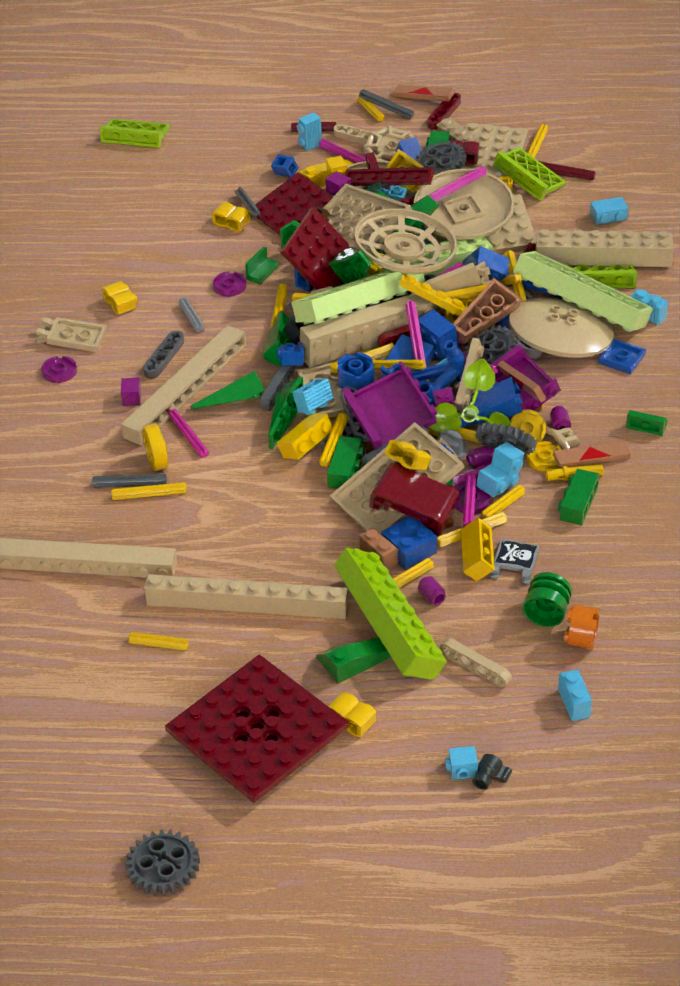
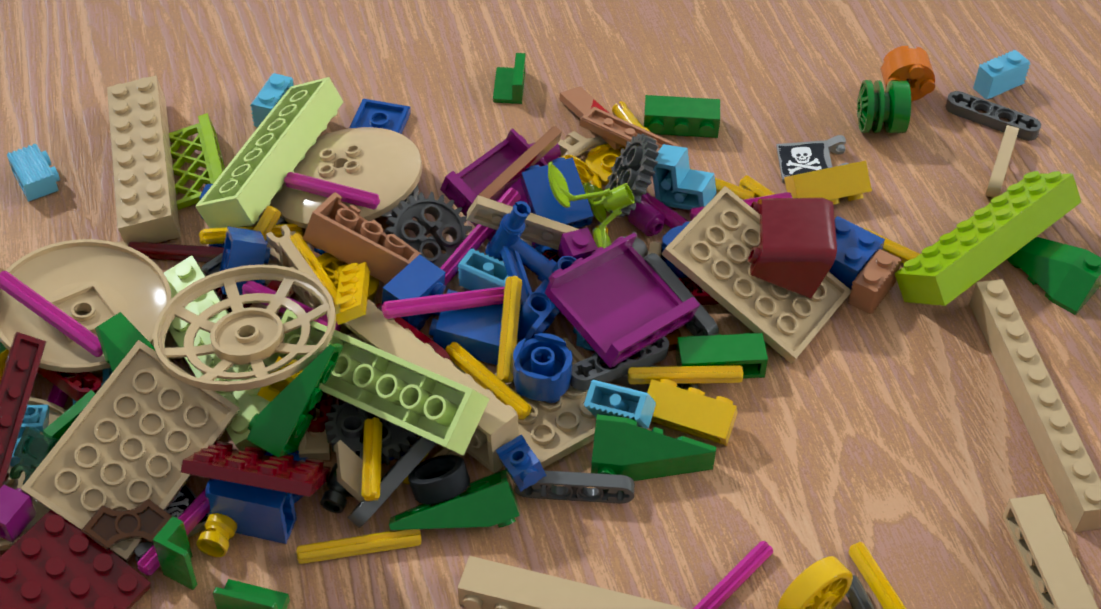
camera: 110 degrees left, 5 degrees up
green wedge [190,371,265,410] -> none
yellow brick [385,440,431,471] -> none
magenta brick [418,576,446,605] -> none
none -> dark pink axle [284,172,380,210]
none -> nougat tile [579,107,680,152]
none -> dark grey beam [945,91,1041,141]

